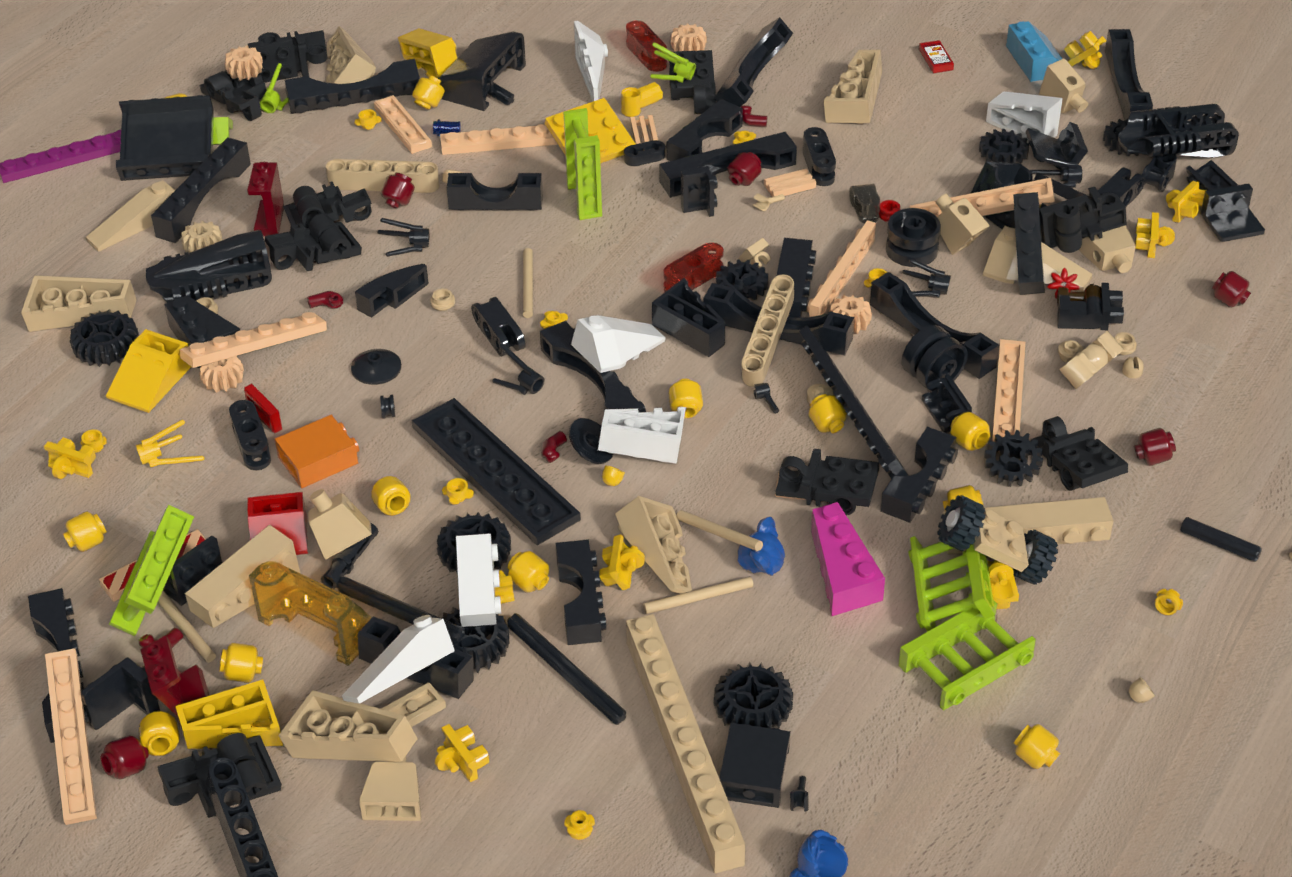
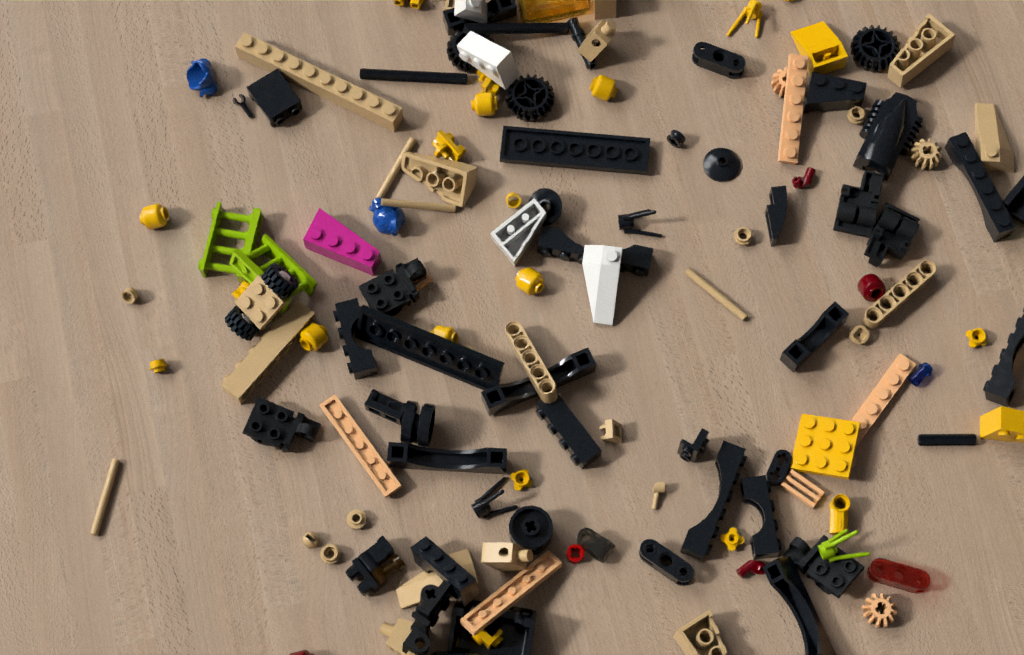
camera: 135 degrees right, 25 degrees up
red tile [244,383,282,433] -> none
dark red panel [247,162,284,236] -> none
red slope [248,492,308,555] -> none
orange brick [275,414,359,489] -> none
light nougat tile [374,95,432,154] -> none
black plant [377,218,430,257] -> none
yellow head [412,75,445,110] -> none
black windscreen [438,31,526,111] -> none
yellow plate [442,478,474,505] -> none
black piece [471,297,526,357] -> none
yellow plate [540,311,568,329] -> none
dark red arm [541,431,567,463] -> none
black arch [556,539,606,645] -> none
lime fence [563,108,602,220] -> none
yellow plate [564,810,595,840] -> none
white wedge [574,21,608,102] -> none
black wedge [652,278,725,357] -> none
clear red piece [663,242,724,293] -> none
black gear [713,662,793,729] -> none
black gear [716,259,769,300] -> none
dark red head [728,152,762,186] -> none
black hand [754,383,779,414] -> none
light nougat tile [764,169,816,197] -> none
light nougat plate [807,220,876,317] -> none
light nougat gear [829,295,872,334] -> none
yellow head [950,412,990,451] -> none
black gear [984,430,1043,487] -> none
red plant [1047,268,1080,299] -> none
tan piece [1059,330,1124,389] -> none
dark red head [1134,428,1176,466] -> none
black axle [1180,517,1262,562] -> none

